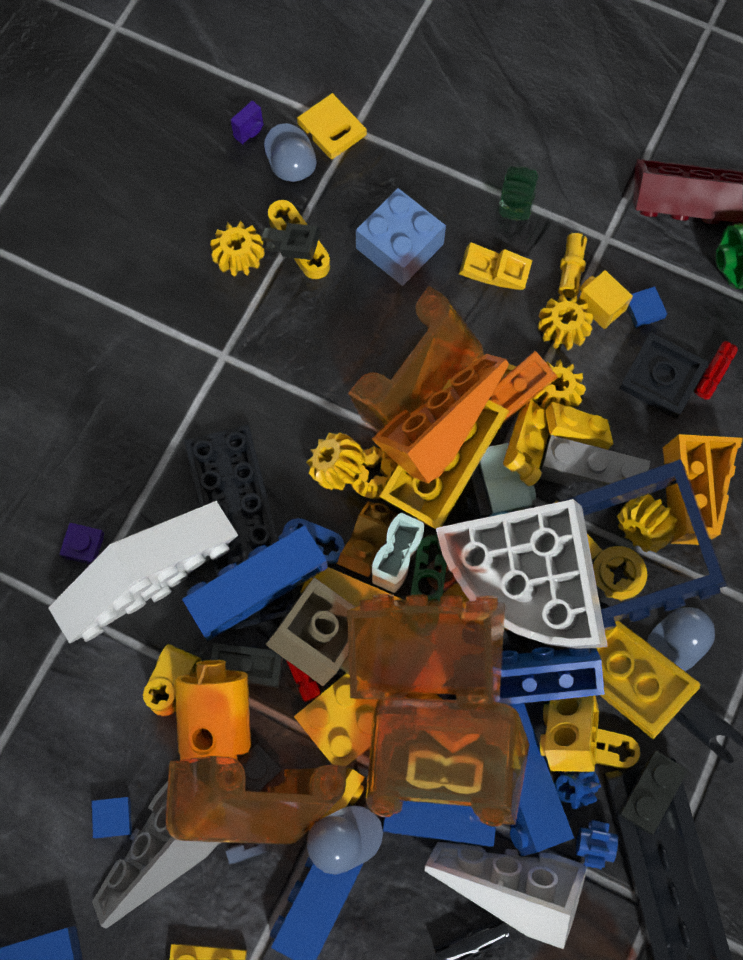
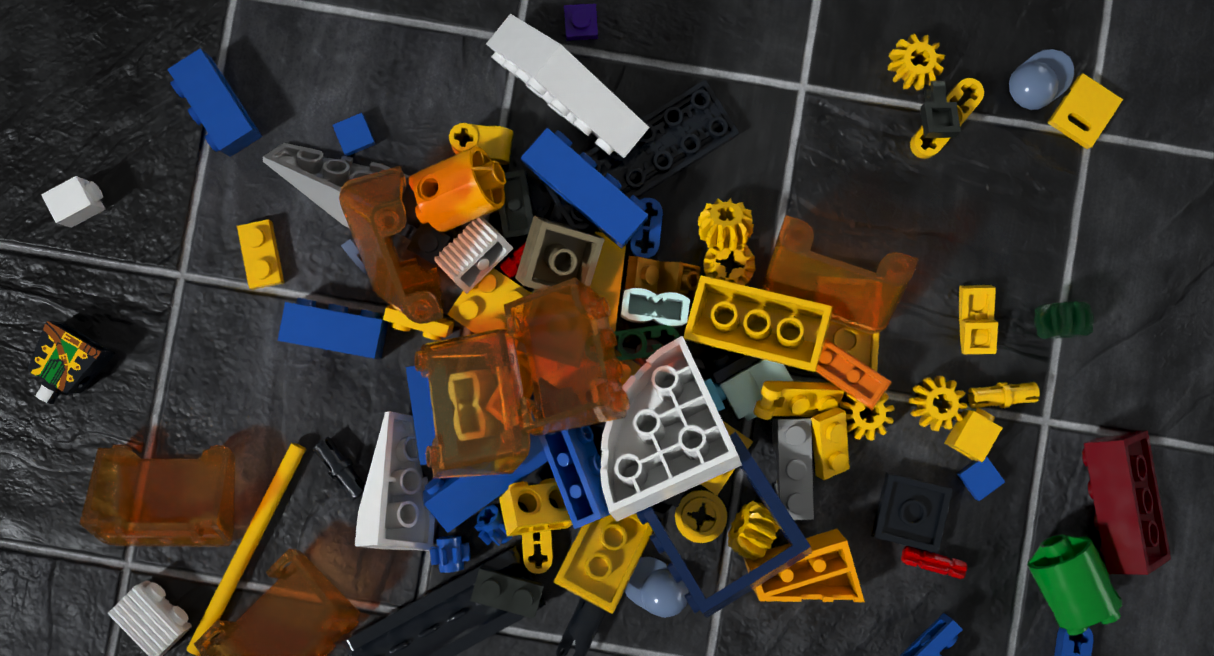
camera: 75 degrees right, 15 degrees up
dark purple plate [231,101,263,144] -> none
sand blue cap [307,806,383,875] -> none
medium blue brick [356,188,446,286] -> none
orange wedge [372,354,509,484] -> none
none -> white brick [434,217,514,294]

